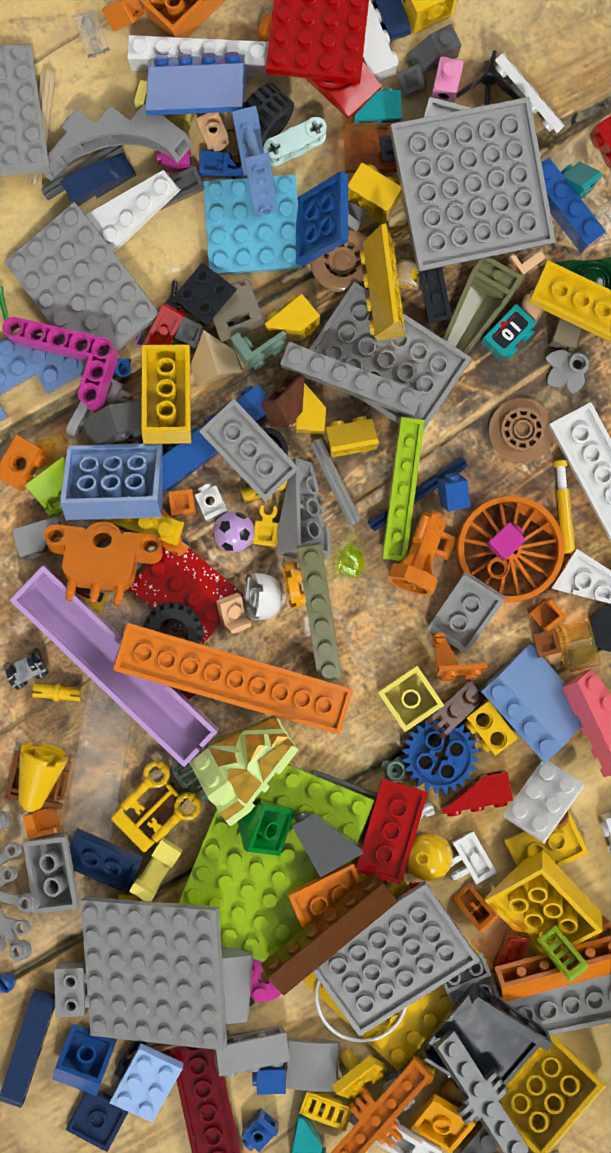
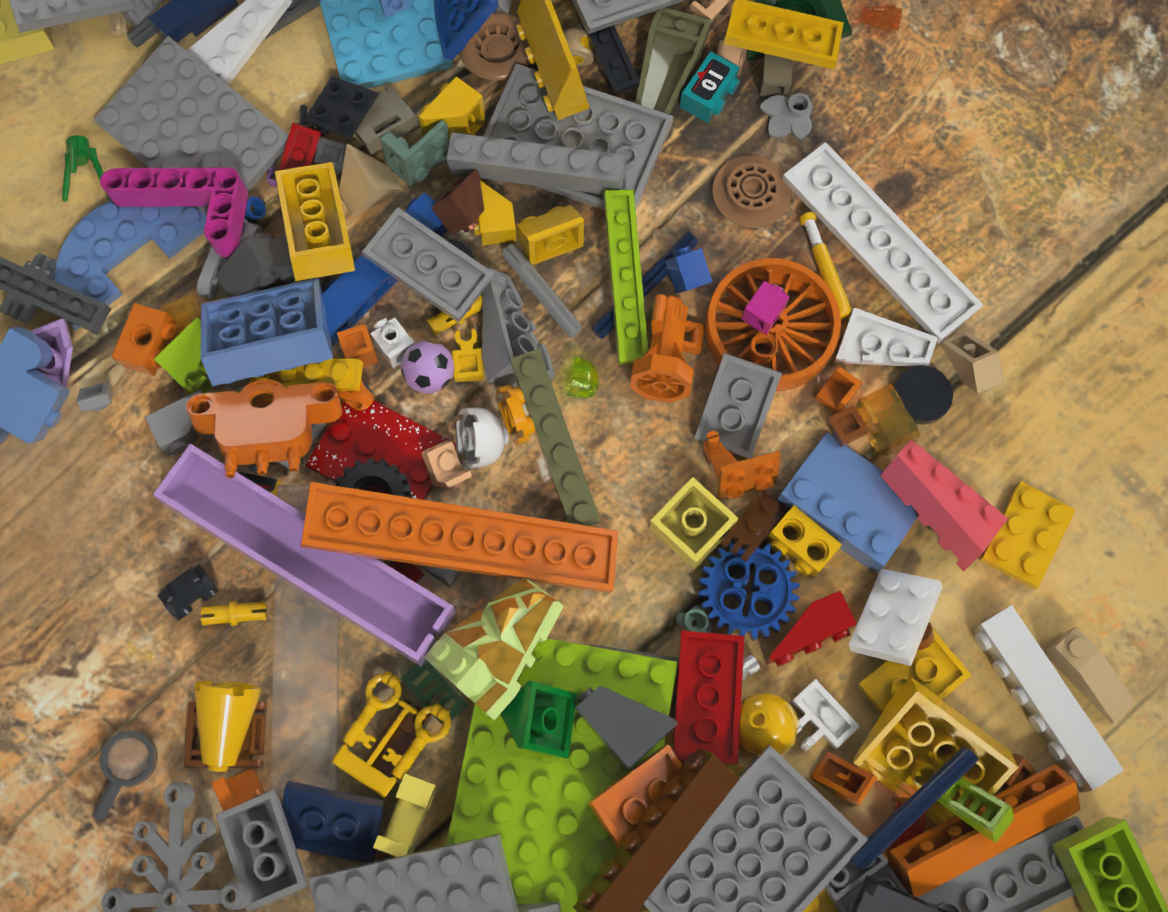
camera: 15 degrees left, 15 degrees down
none -> dark blue axle [850,747,978,871]

